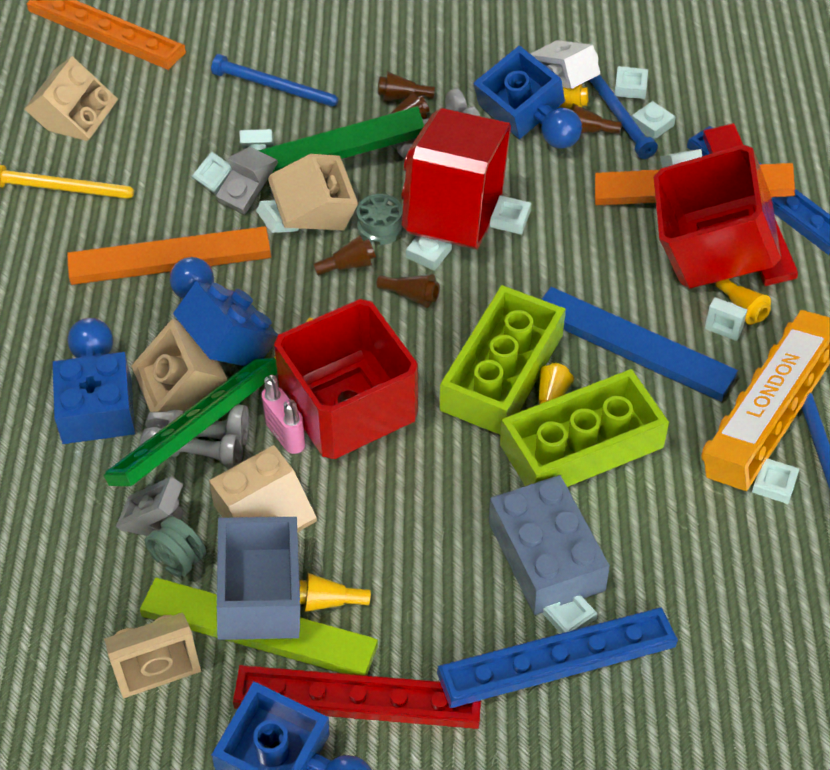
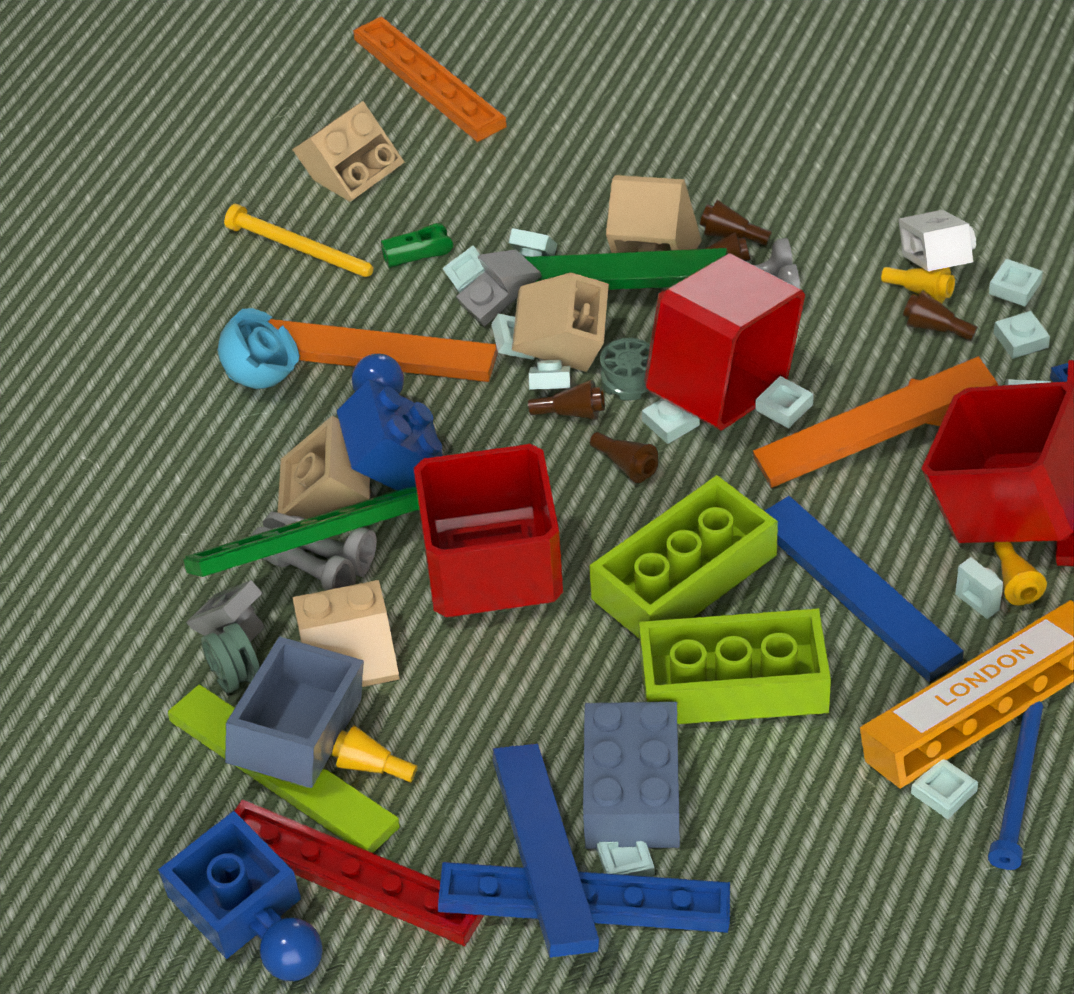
camera: 25 degrees right, 5 degrees down
blue brick [52,318,135,444] -> none
tan slope [104,612,201,699] -> none
blue bar [211,54,339,107] -> none
bright pink piece [262,375,305,454] -> none
blue brick [473,45,582,149] -> none
yellow cone [539,363,575,404] -> none
blue bar [589,74,658,159] -> none
none -> medium azure cylinder [217,308,300,389]
none -> green bar [381,223,454,268]
none -> blue tile [493,744,599,958]
none -> light aqua plate [529,360,571,390]
none -> tan slope [606,175,702,253]
none -> orange tile [753,356,998,488]

